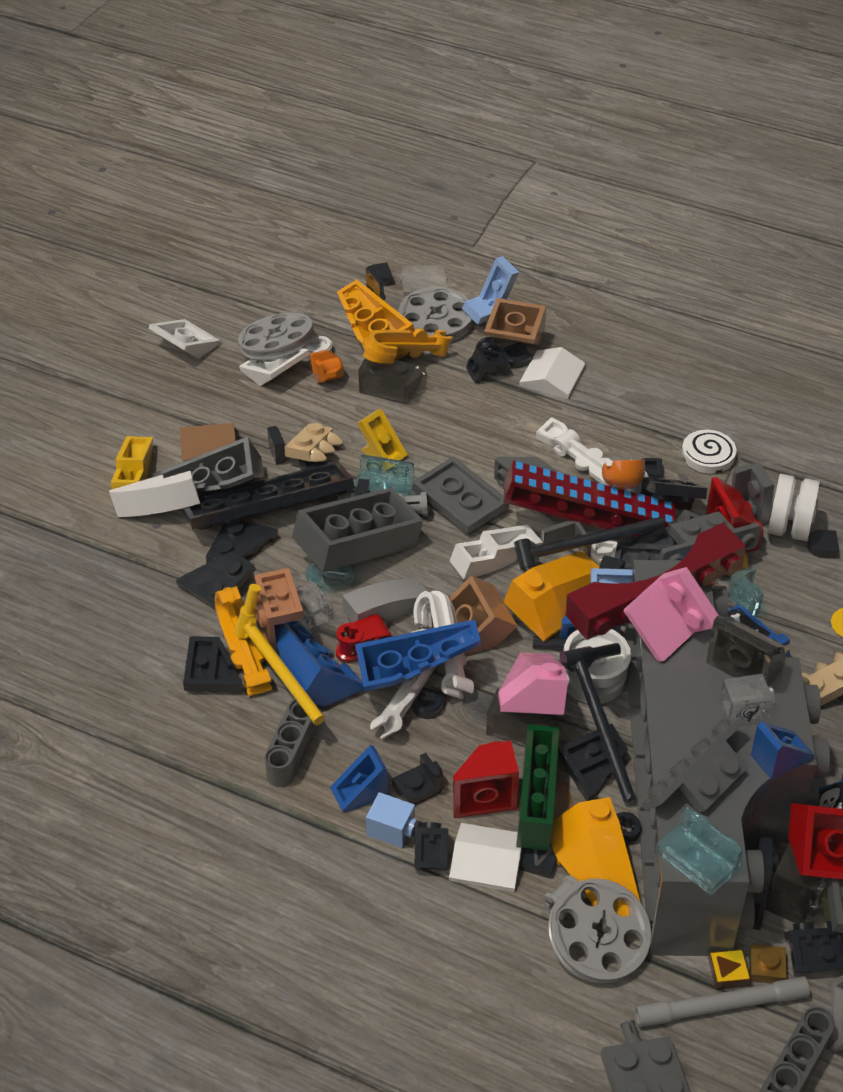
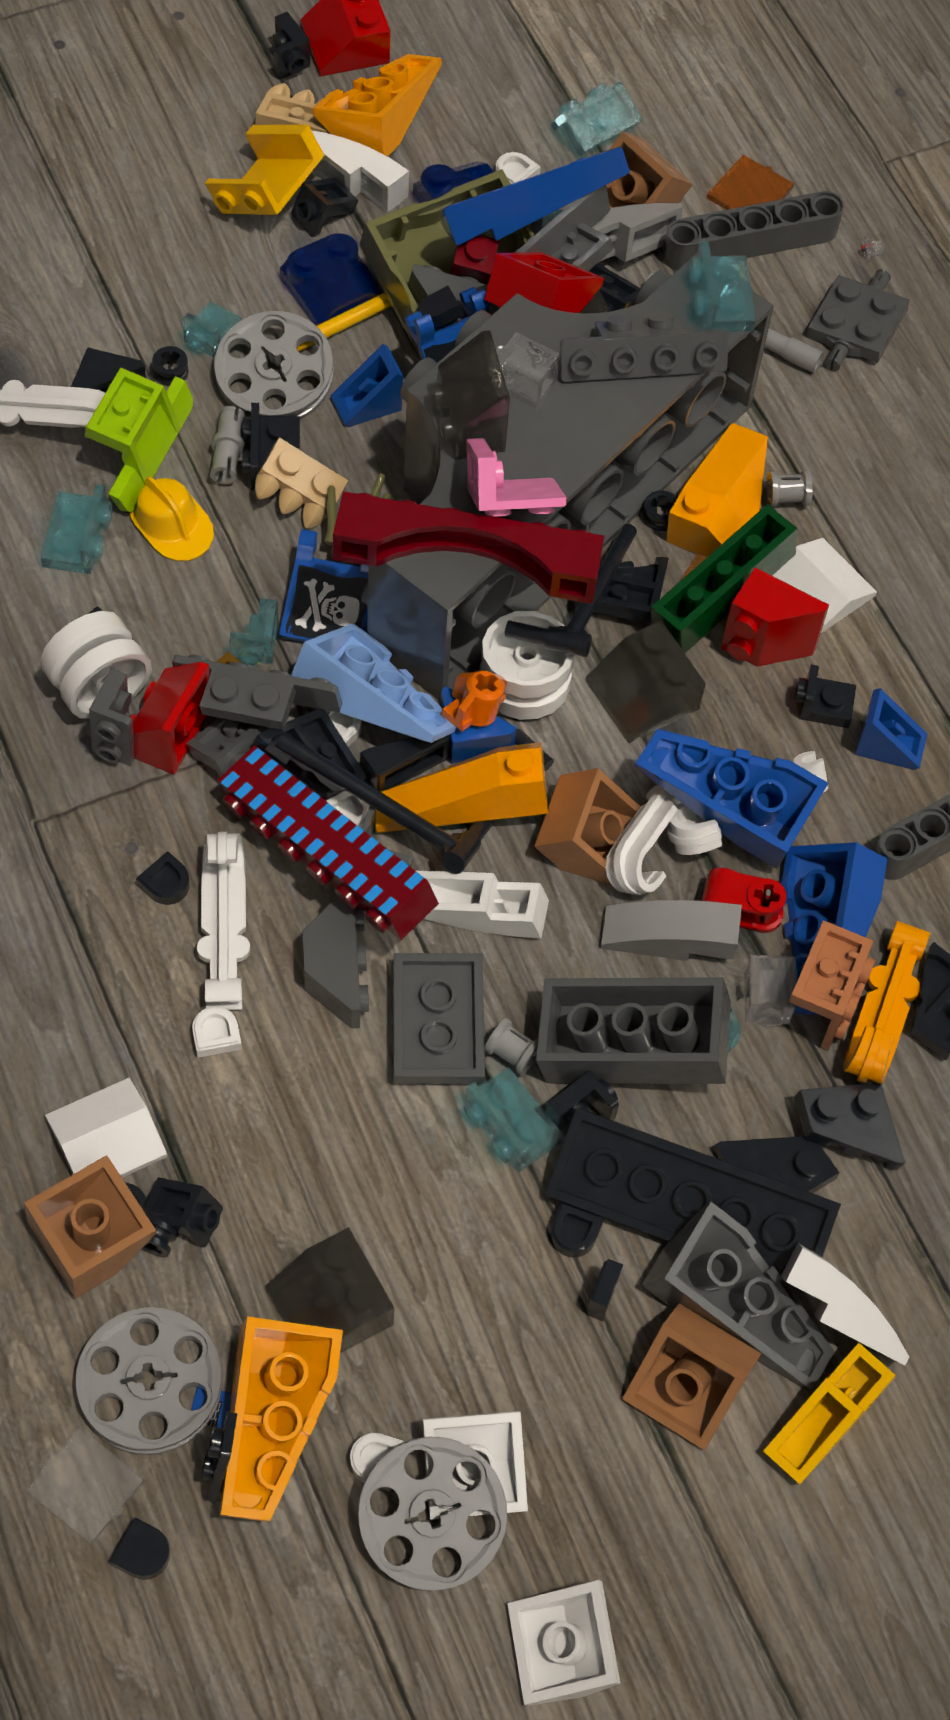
camera: 145 degrees left, 15 degrees up
yellow bar [235,584,325,725] -> none
tan plate [285,423,343,462] -> none
orange piece [309,350,344,383] -> none
yellow slope [357,409,408,469] -> none
light orange piece [362,328,452,364] -> none
light blue brick [366,792,418,848] -> none
black bracket [414,822,448,870] -> none
light blue bracket [462,256,519,325] -> none
bright pink wedge [498,652,568,715] -> none
light grey wedge [548,879,651,984] -> none
orange hair [602,460,645,490] -> none
black bracket [640,476,708,510] -> none
white tile [681,430,737,474] -> none
blue slope [751,721,815,780] -> none

